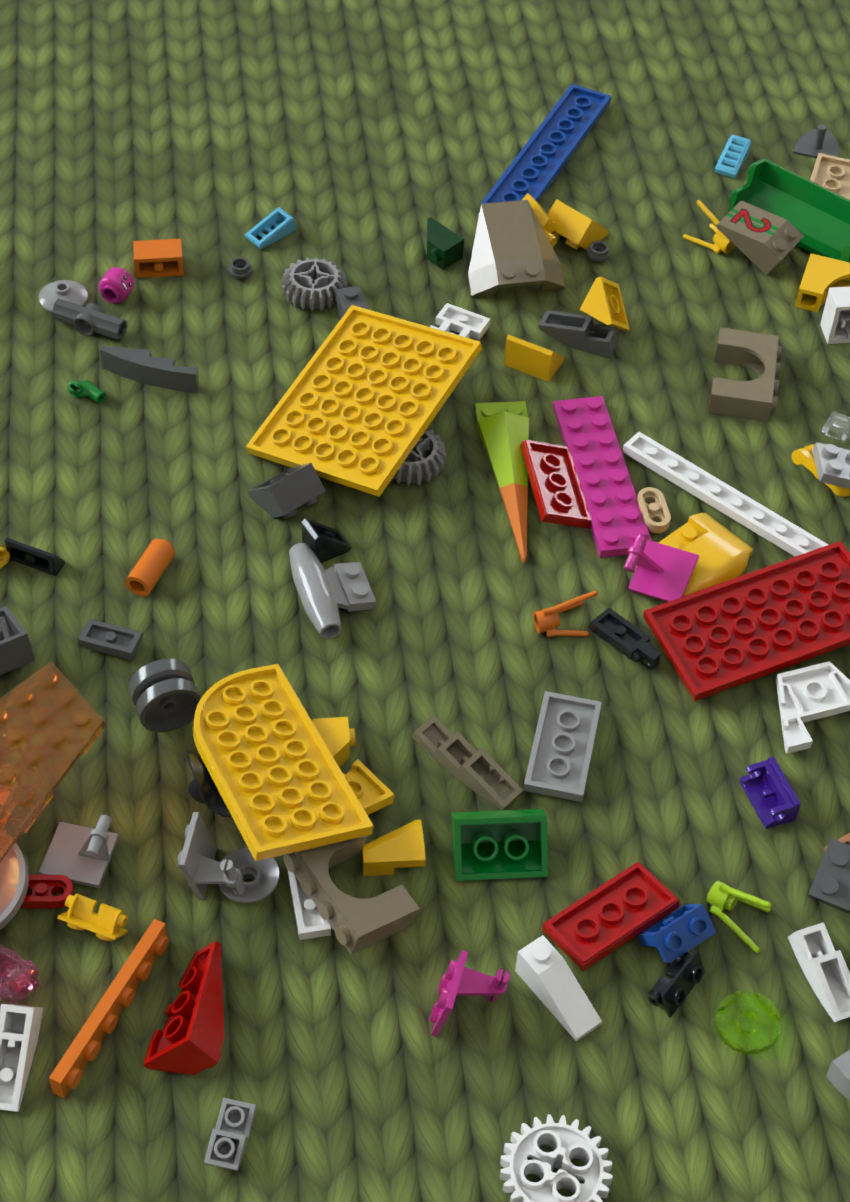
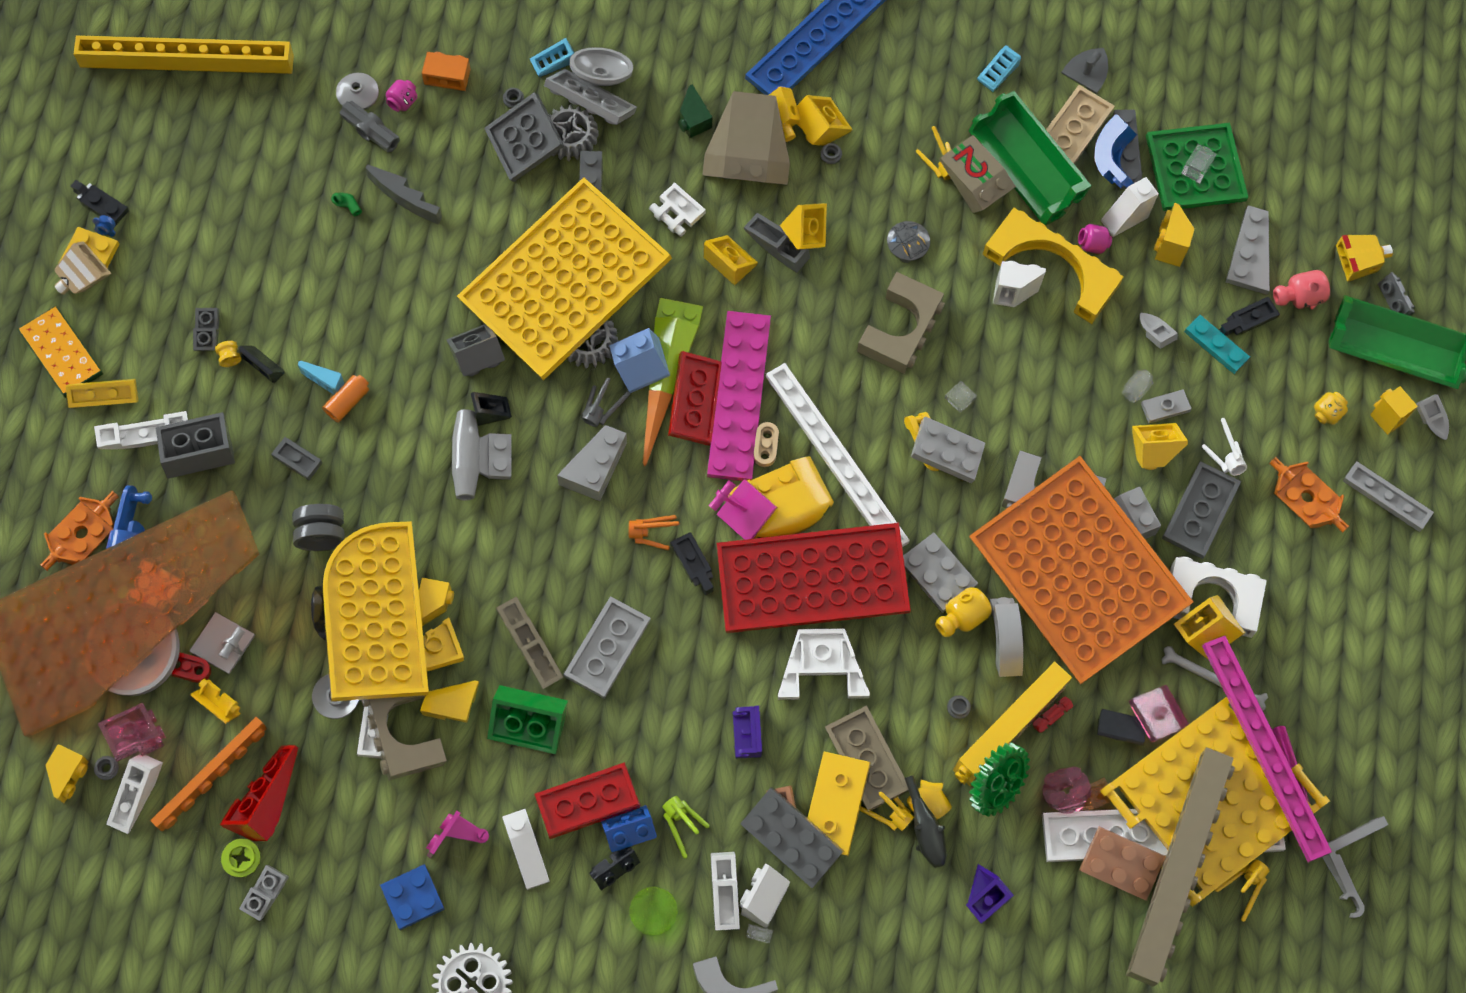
camera: 15 degrees right, 20 degrees up
light grey plate [178,812,246,900] -> none
none -> lime gear [221,839,261,878]
none -> medium azure slope [298,361,344,395]
none -> blue plate [380,864,445,930]
none -> dark grey plate [484,92,564,182]
none -> light grey plate [544,69,637,125]
none -> light grey wedge [557,425,627,501]
none -> light grey dish [570,48,633,86]
none -> dark grey plant [582,378,631,427]
none -> medium blue slope [609,328,670,393]
none -> dark grey dish [887,221,930,263]

